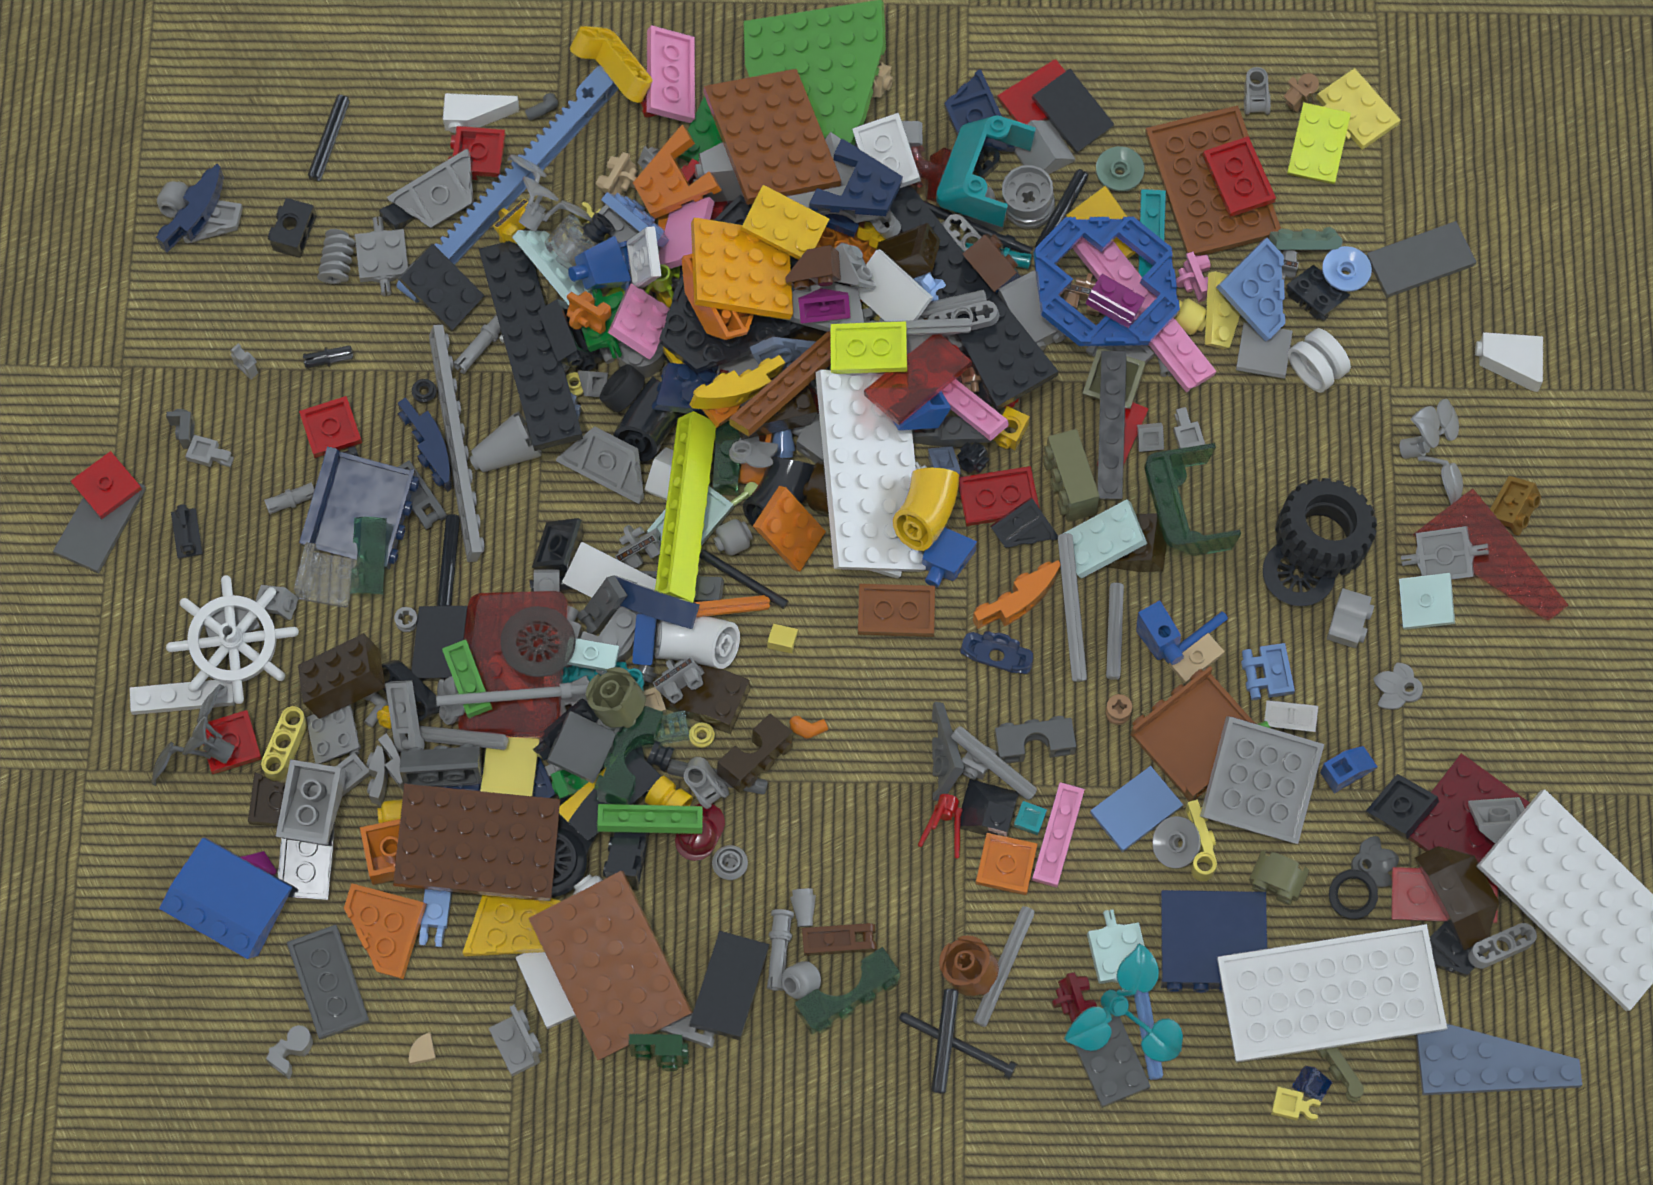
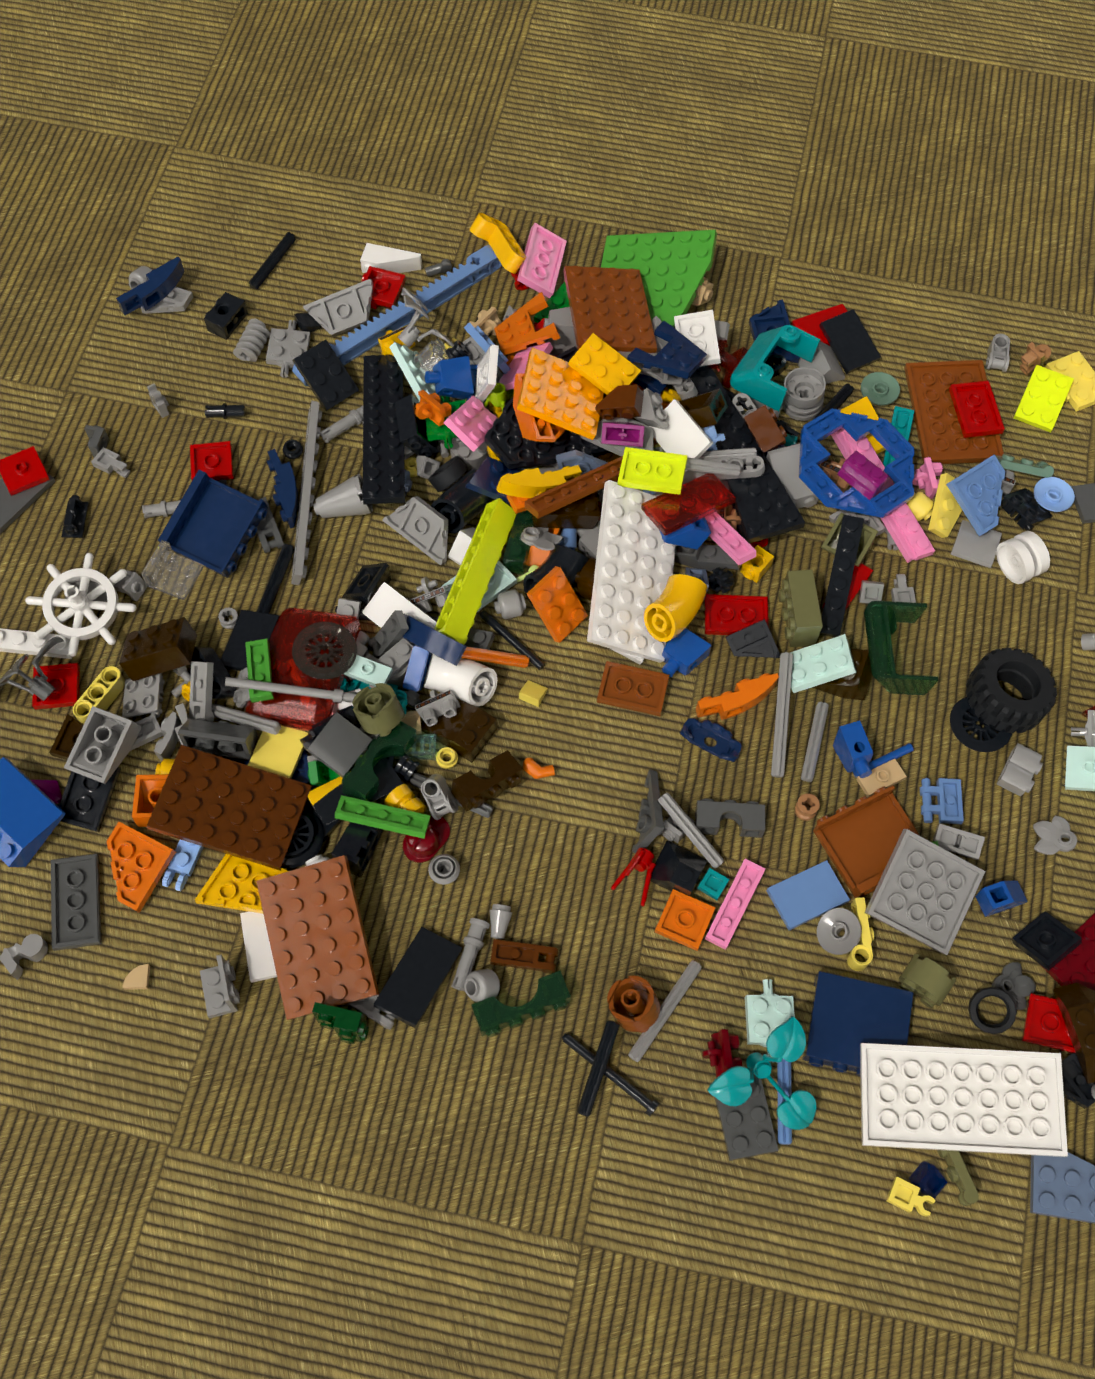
camera: 10 degrees right, 5 degrees down
clear green arch [350,516,387,595] -> none

